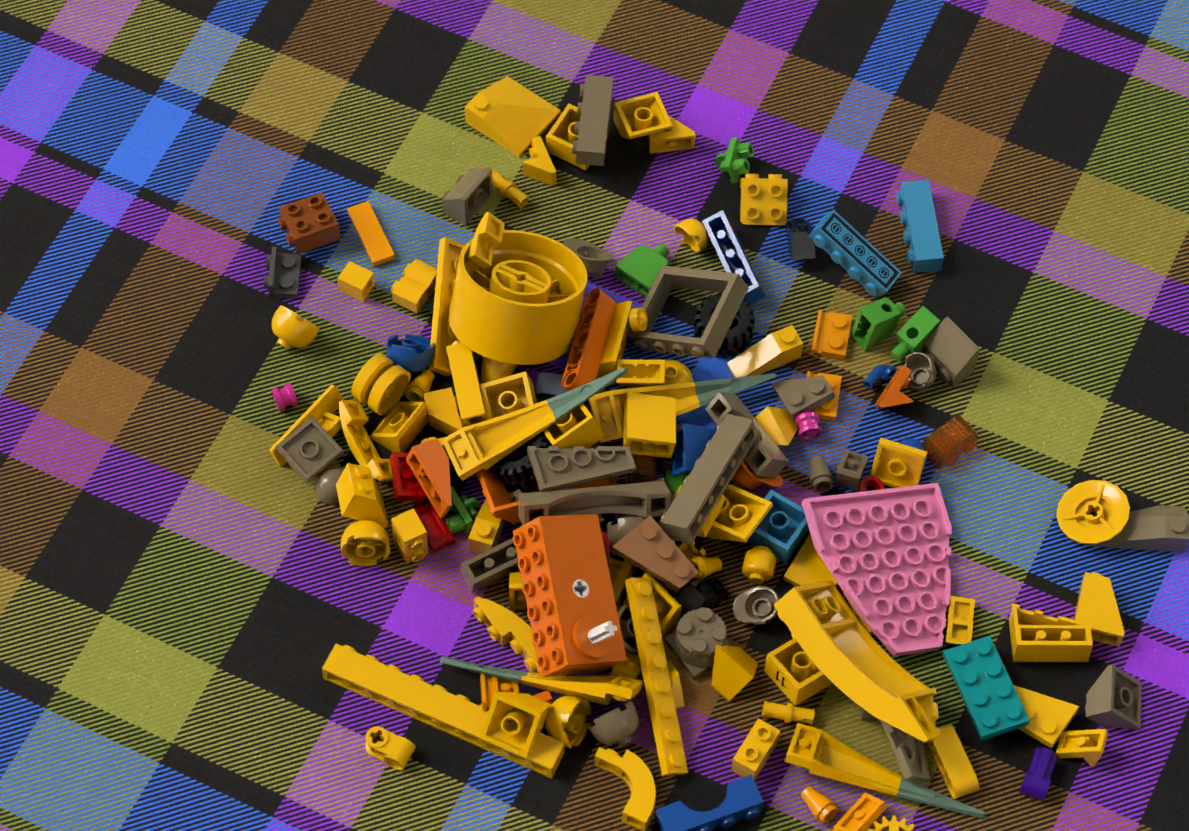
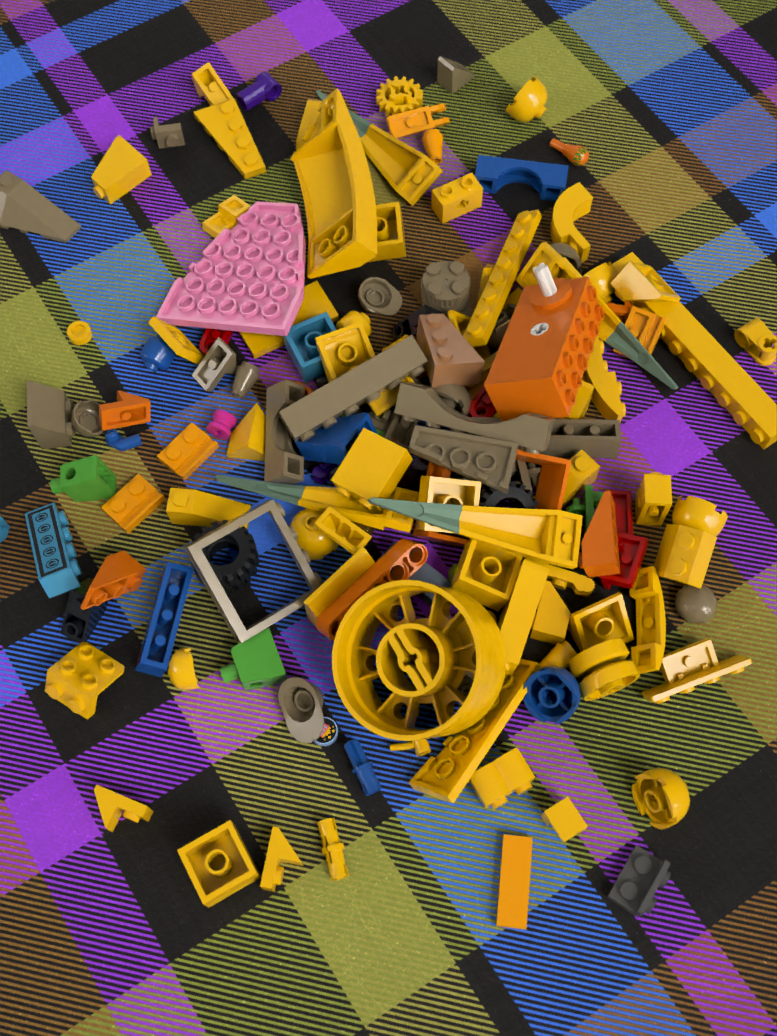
camera: 145 degrees left, 5 degrees up
dark pink wheel [271,383,298,412] -> none
dark tan tile [275,416,344,484] -> none
dark orange brick [277,192,341,255] -> none
dark tan slope [442,167,493,226] -> none
yellow slope [465,76,561,157] -> none
yellow slope [468,212,505,269] -> none
dark tan brick [572,75,613,166] -> none
yellow slope [614,92,673,139] -> none
yellow tile [629,307,648,332] -> none
yellow slope [710,645,758,701] -> none
bright green hips [715,137,755,183] -> none
yellow pin [762,701,815,725] -> none
dark tan wing [772,376,835,420] -> none
bright green torso [890,306,940,362] -> none
clear orange brick [922,414,978,469] -> none
teal plate [943,635,1030,741] -> none
yellow wedge [1009,603,1093,662] -> none
yellow piece [1056,480,1130,544] -> none
dark tan slope [1085,664,1142,730] -> none
none -> yellow tile [67,321,93,345]
none -> orange slope [80,550,146,610]
none -> dark tan bracket [150,117,185,149]

